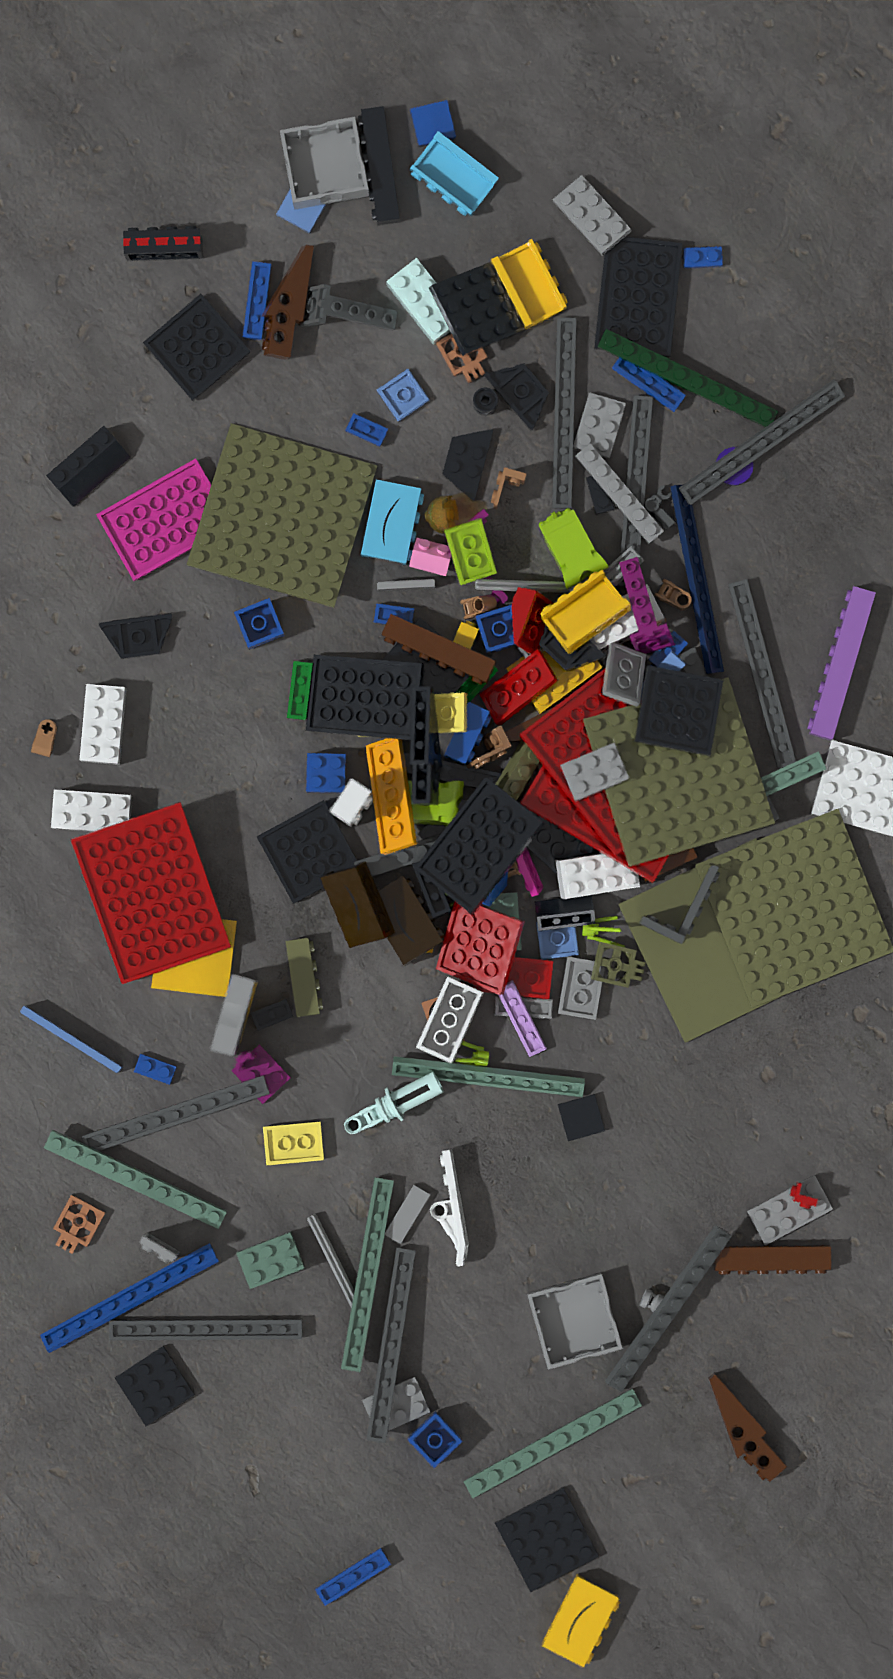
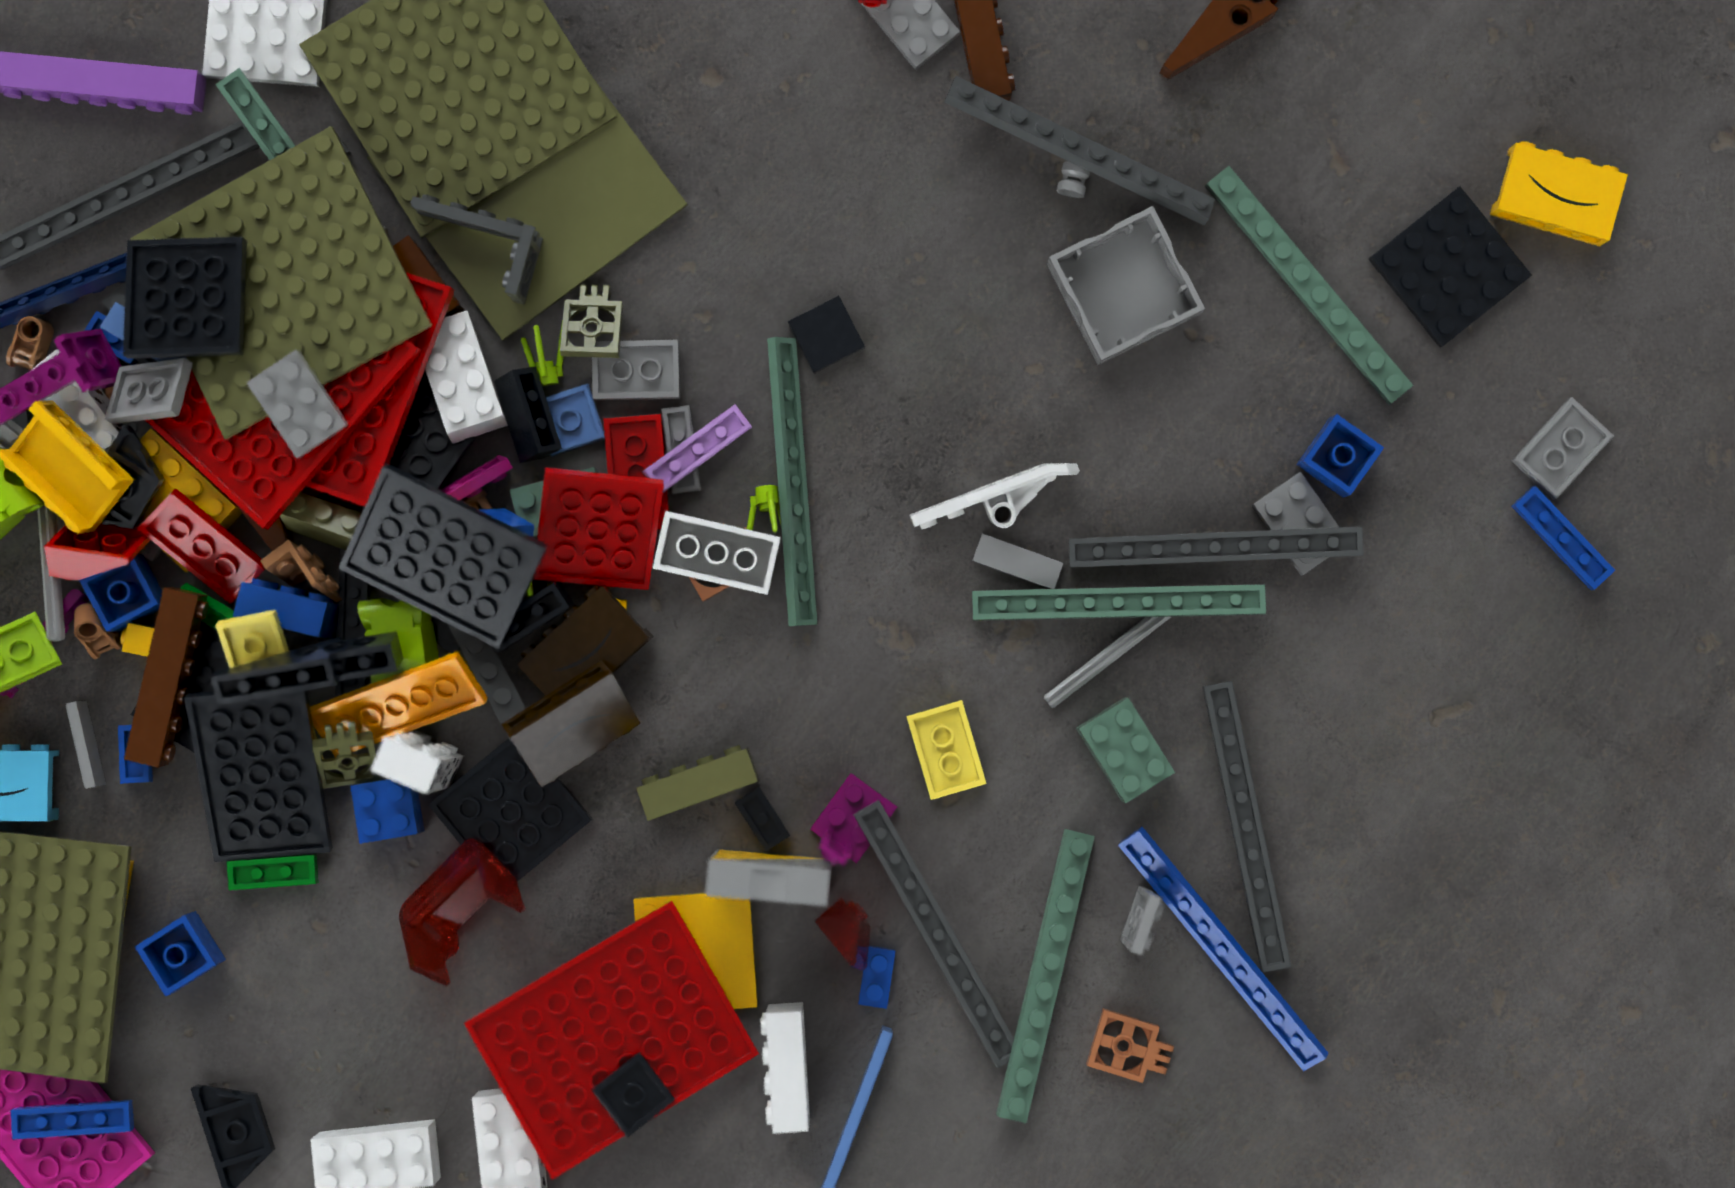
camera: 100 degrees left, 0 degrees up
black plate [115,1346,195,1426] -> none
light aqua piece [344,1072,444,1134] -> none
bright pink brick [409,538,452,576] -> none
none -> blue plate [11,1100,134,1139]
none -> olive piece [312,721,381,789]
none -> clear red windscreen [399,838,525,986]
none -> black tile [591,1052,676,1137]
none -> white brick [761,1002,810,1133]
none -> clear red slope [814,898,870,971]
none -> light grey tile [1511,397,1614,500]

